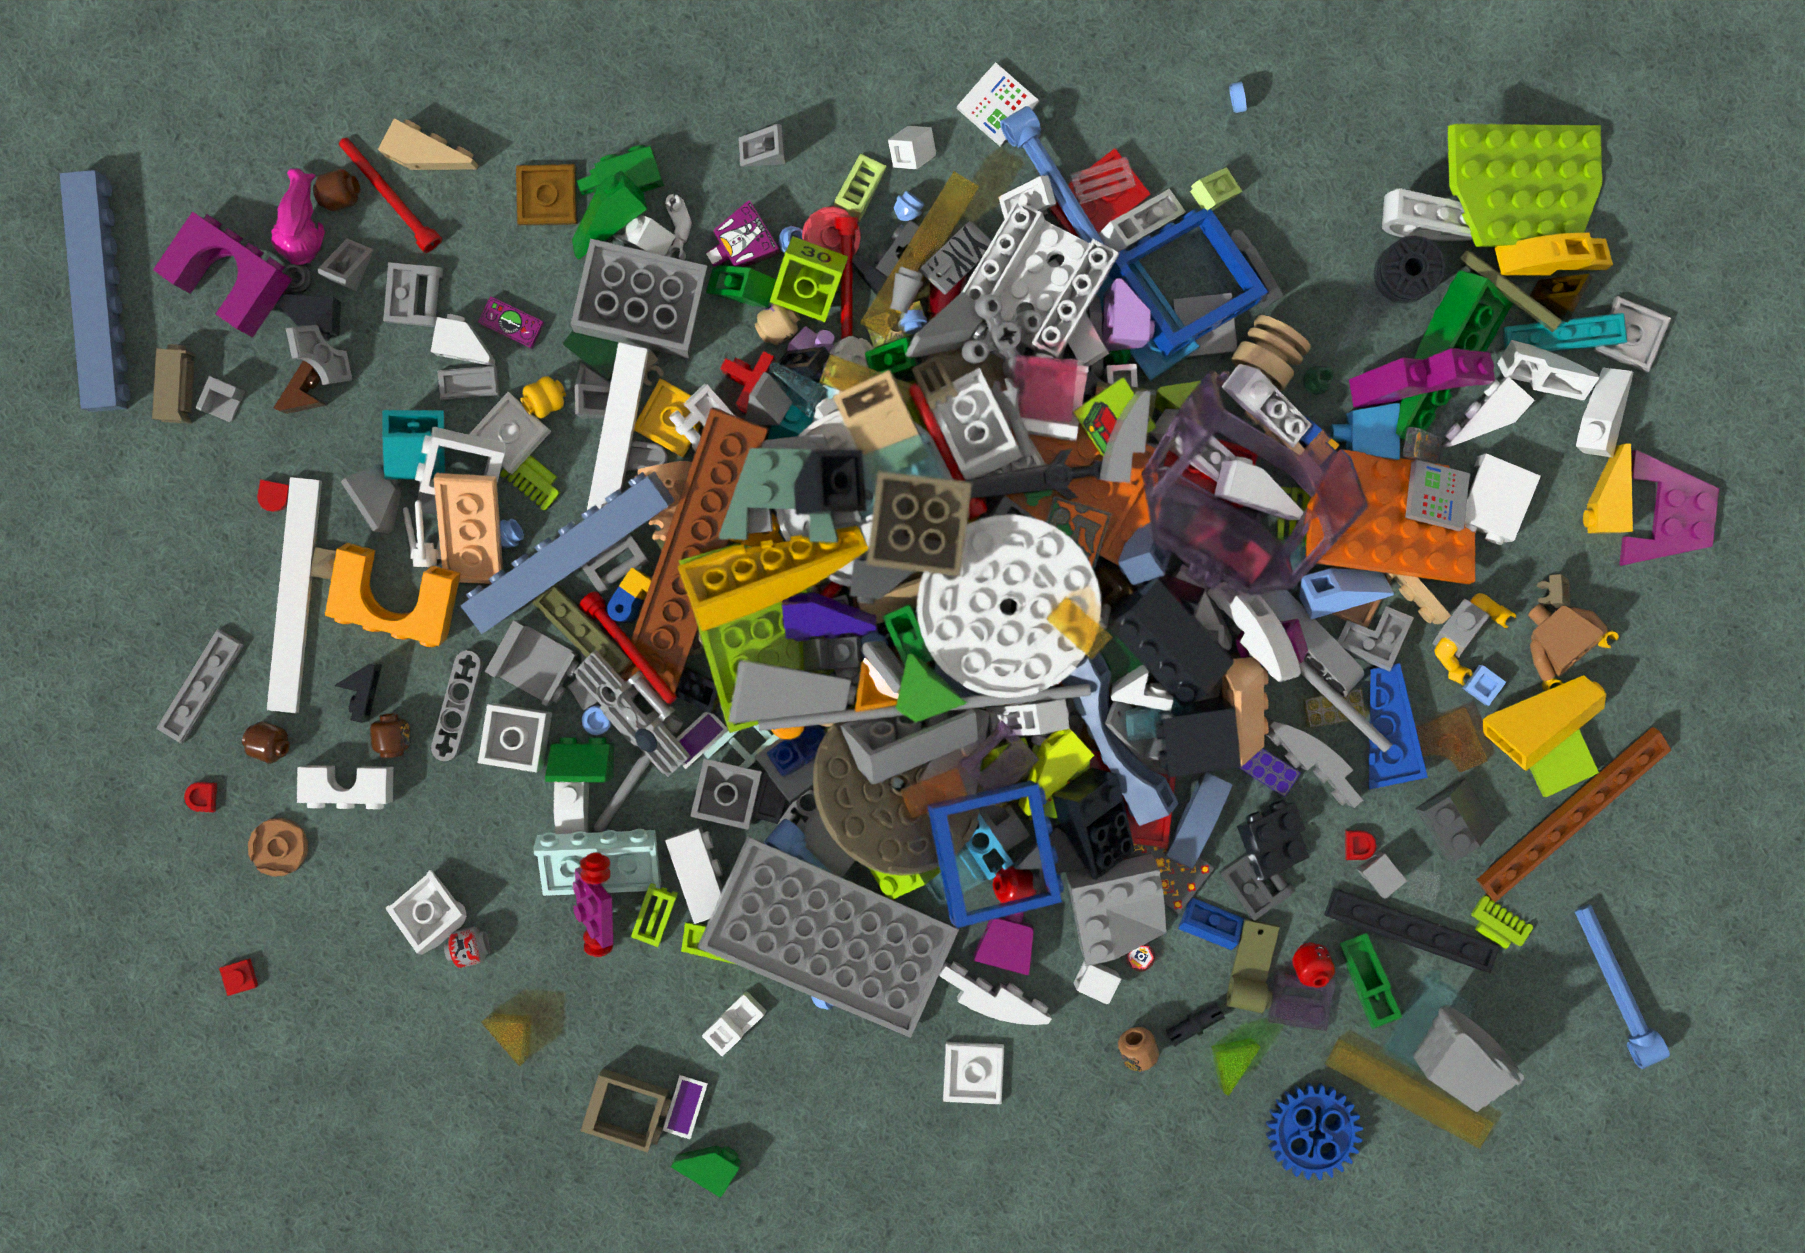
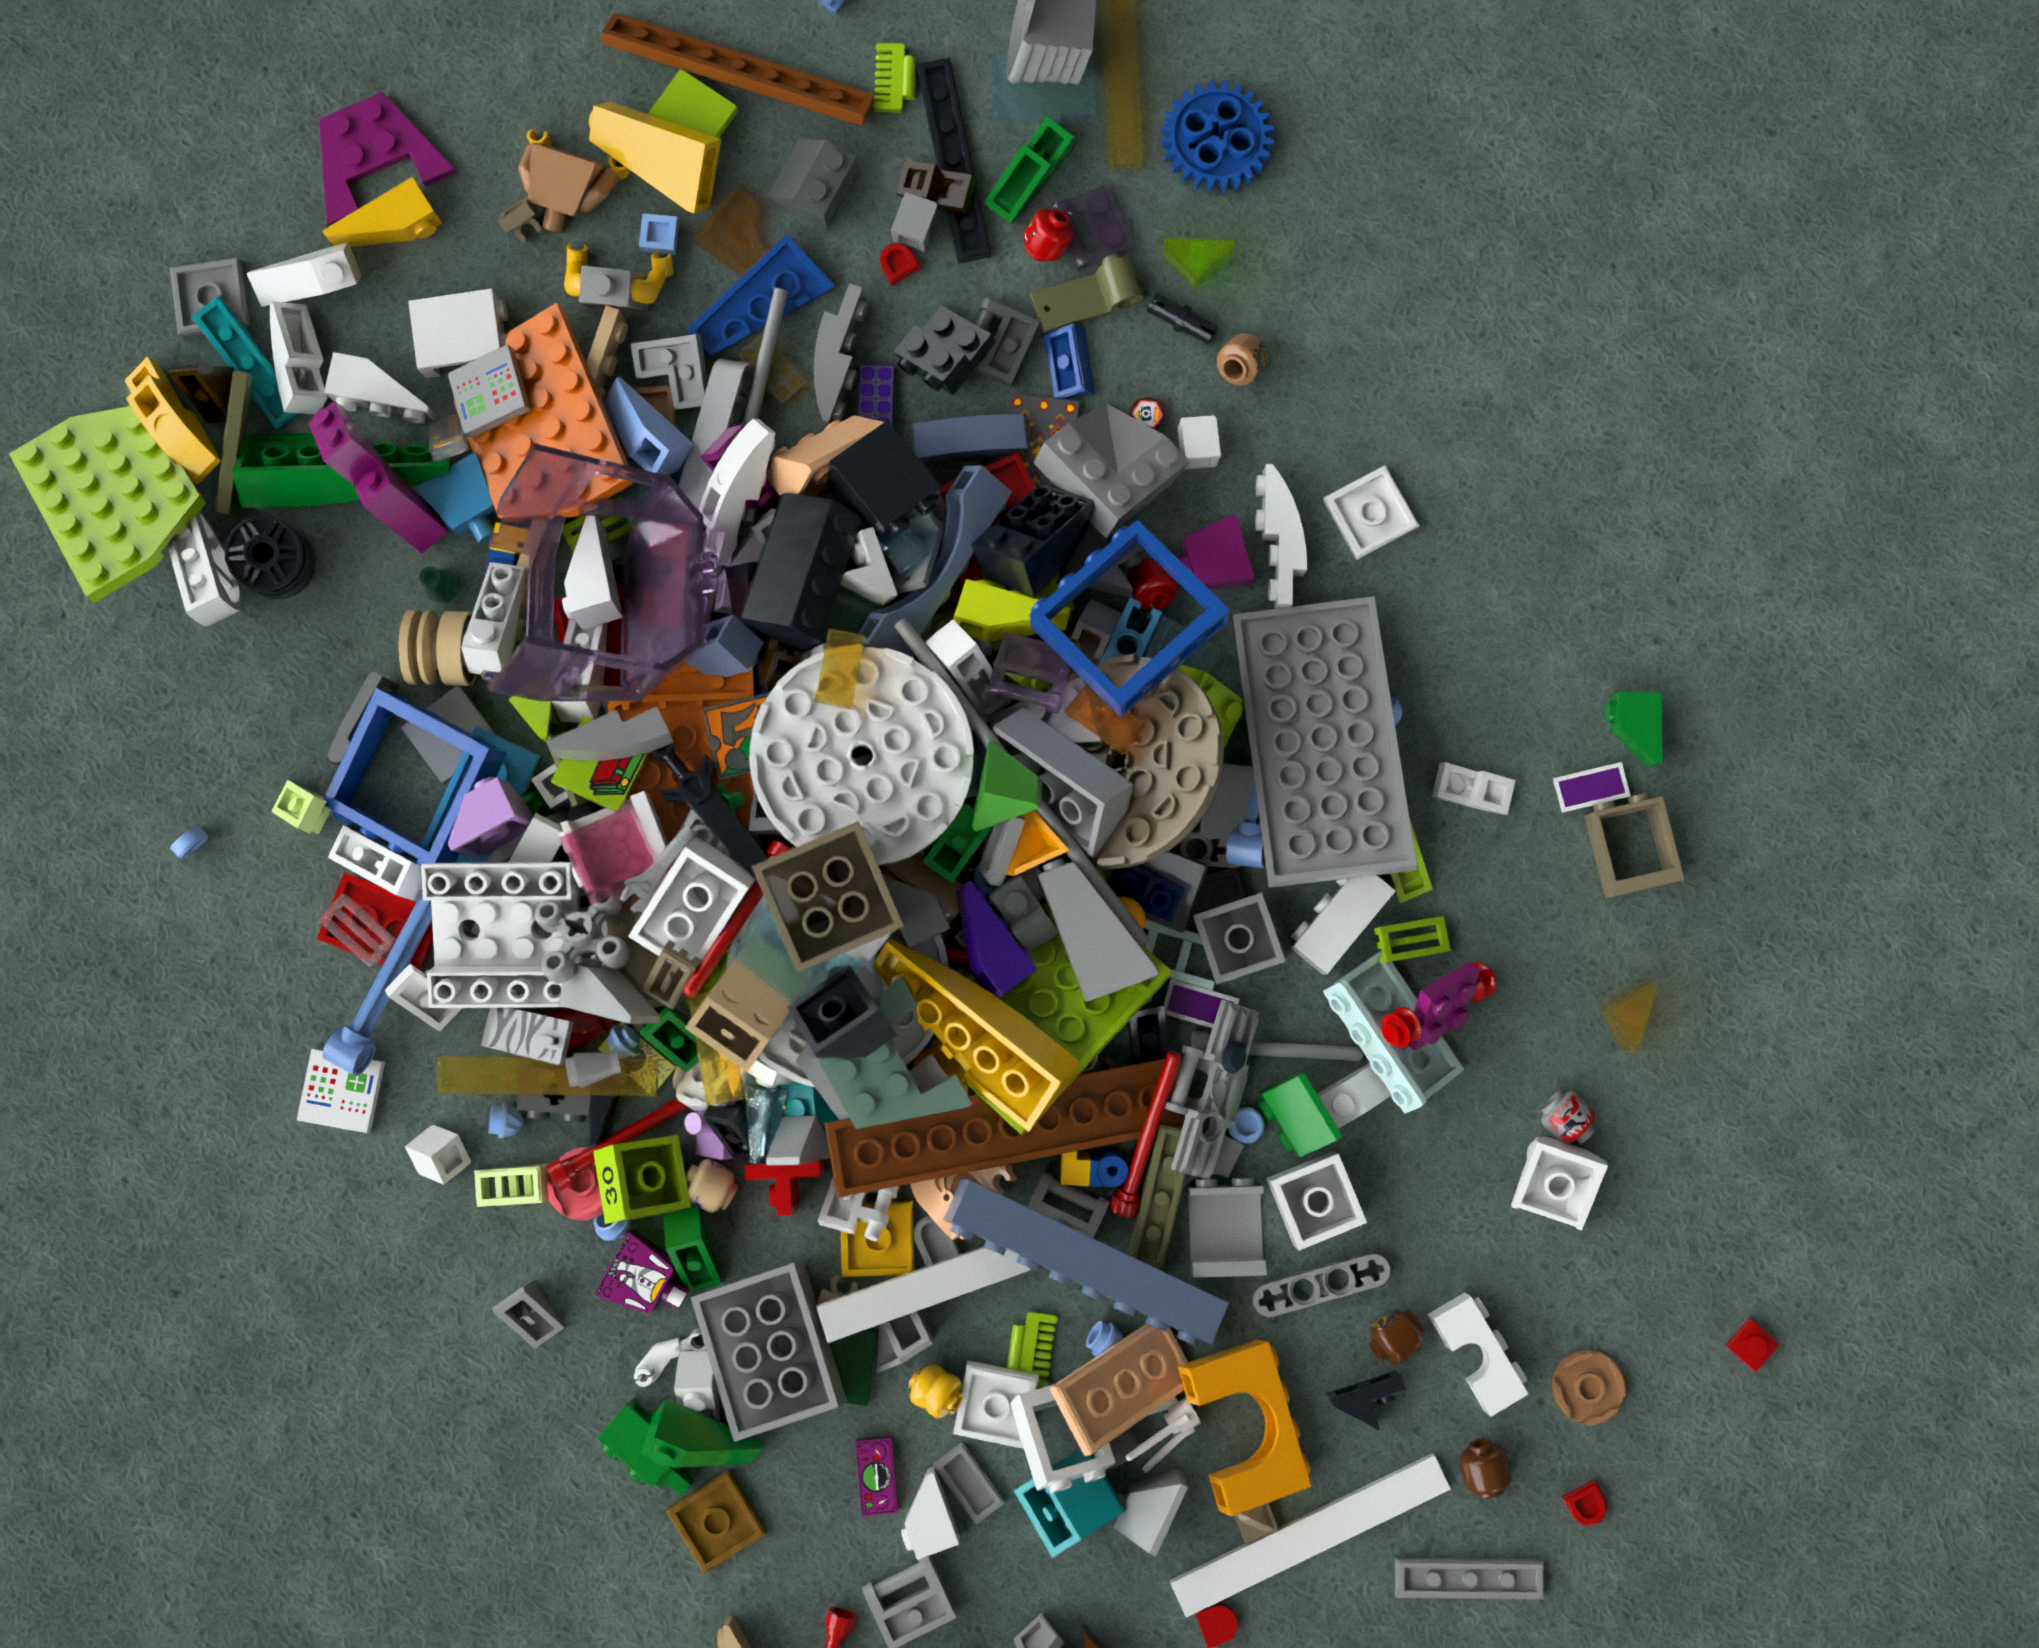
camera: 120 degrees left, 5 degrees down
none -> dark brown slope [896,160,977,213]

